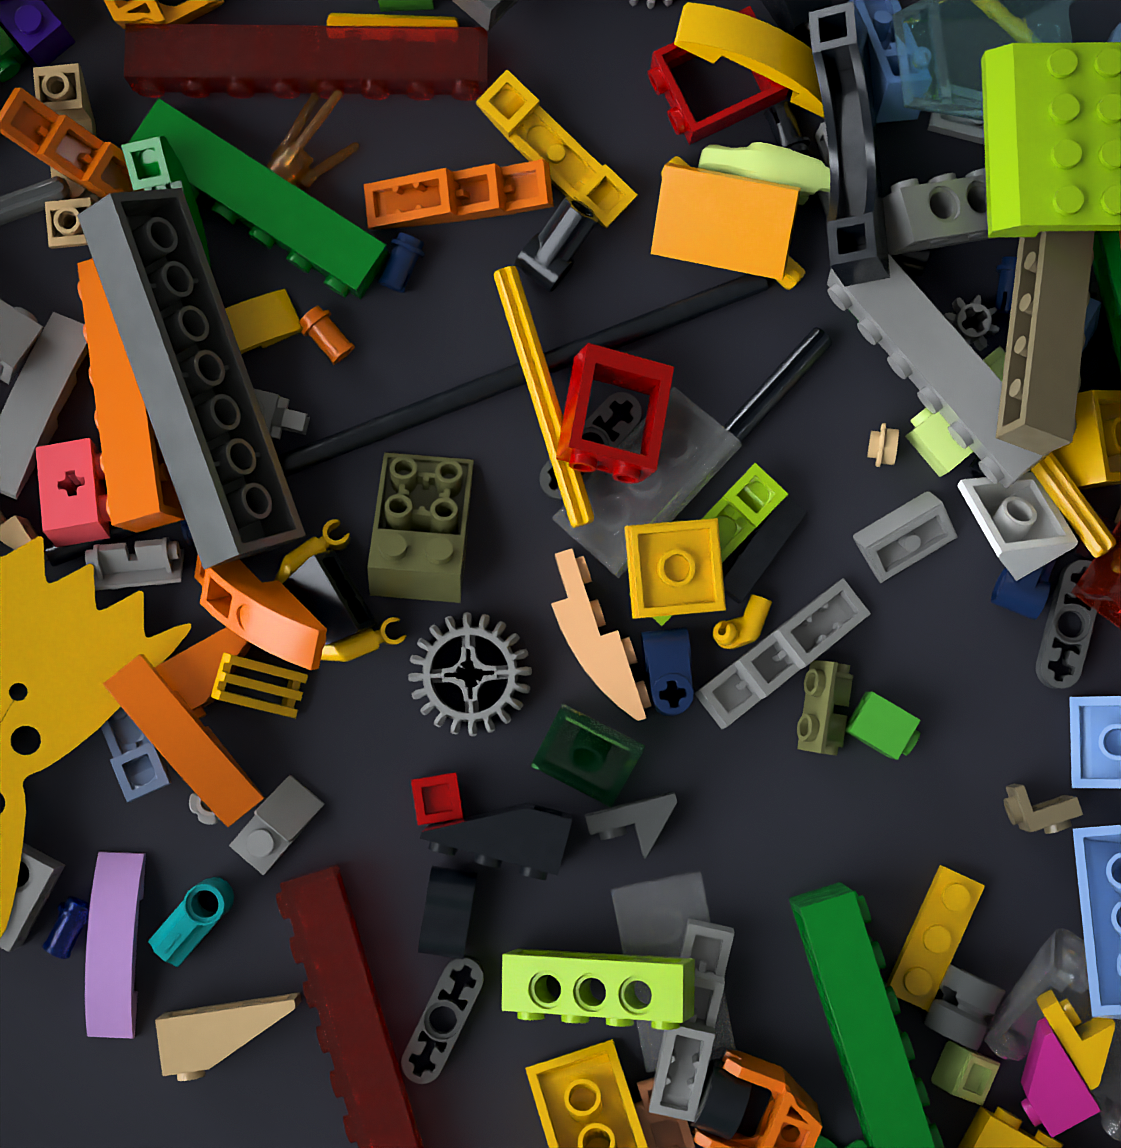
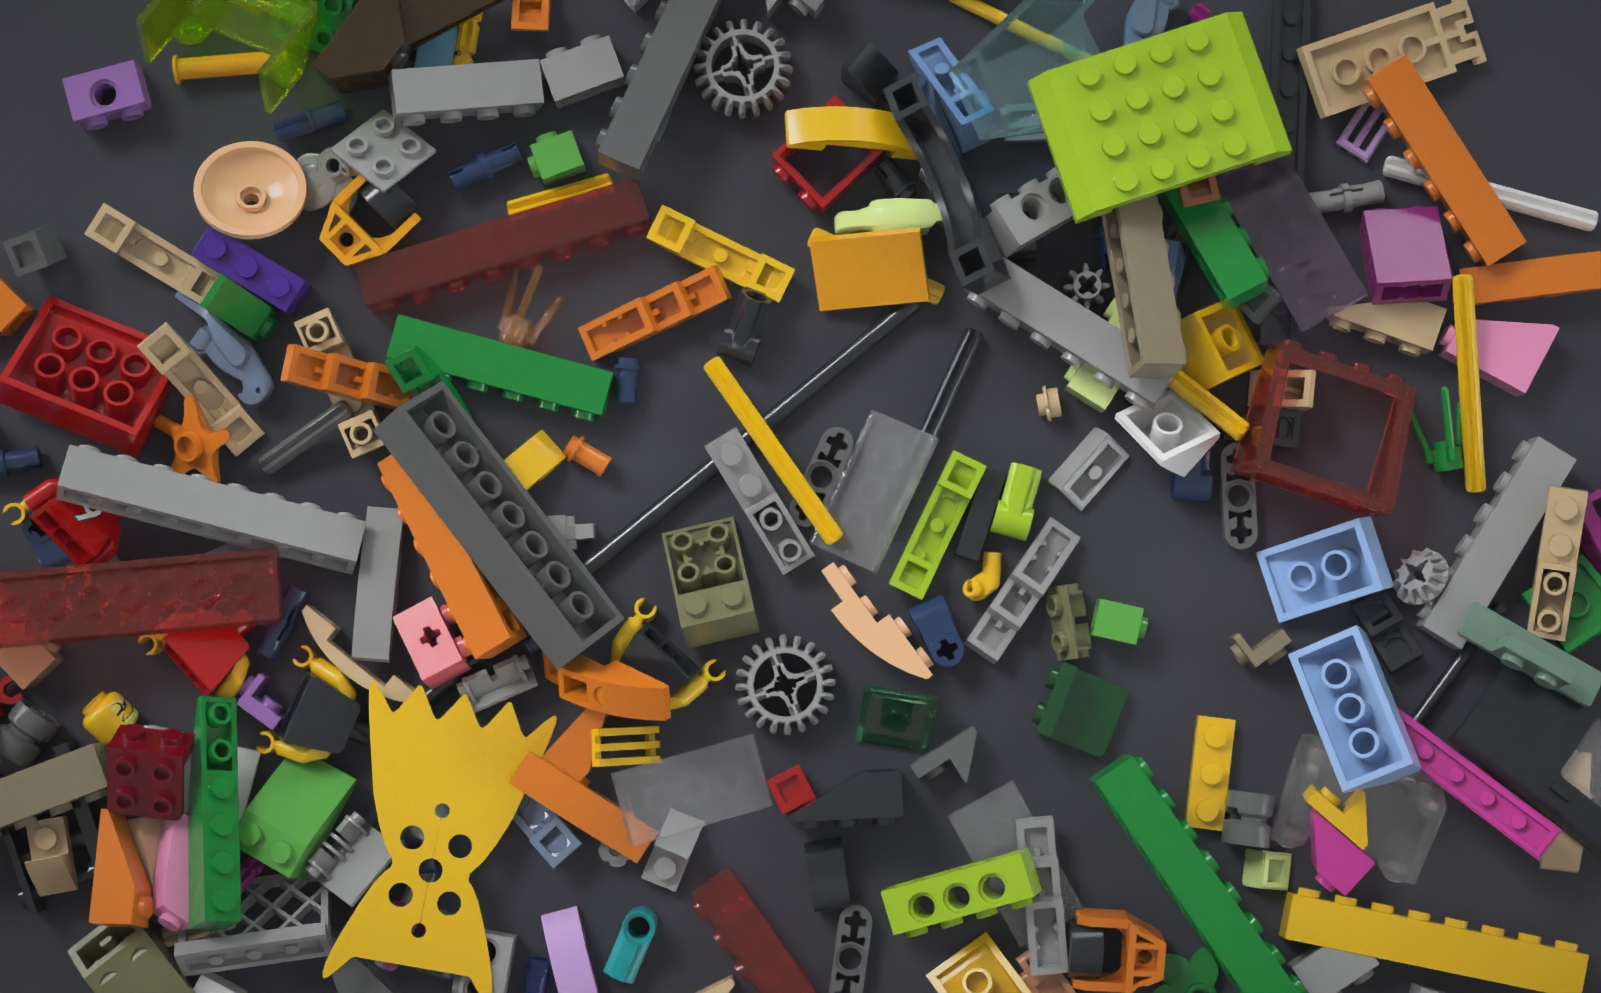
camera: 15 degrees left, 0 degrees up
red window [556,343,674,484] -> none
yellow plate [624,518,726,618] -> none
none -> clear tile [611,734,773,847]
none -> light grey slope [704,427,815,575]
none -> lime piece [990,462,1042,541]
none -> dark green bracket [1031,662,1128,757]

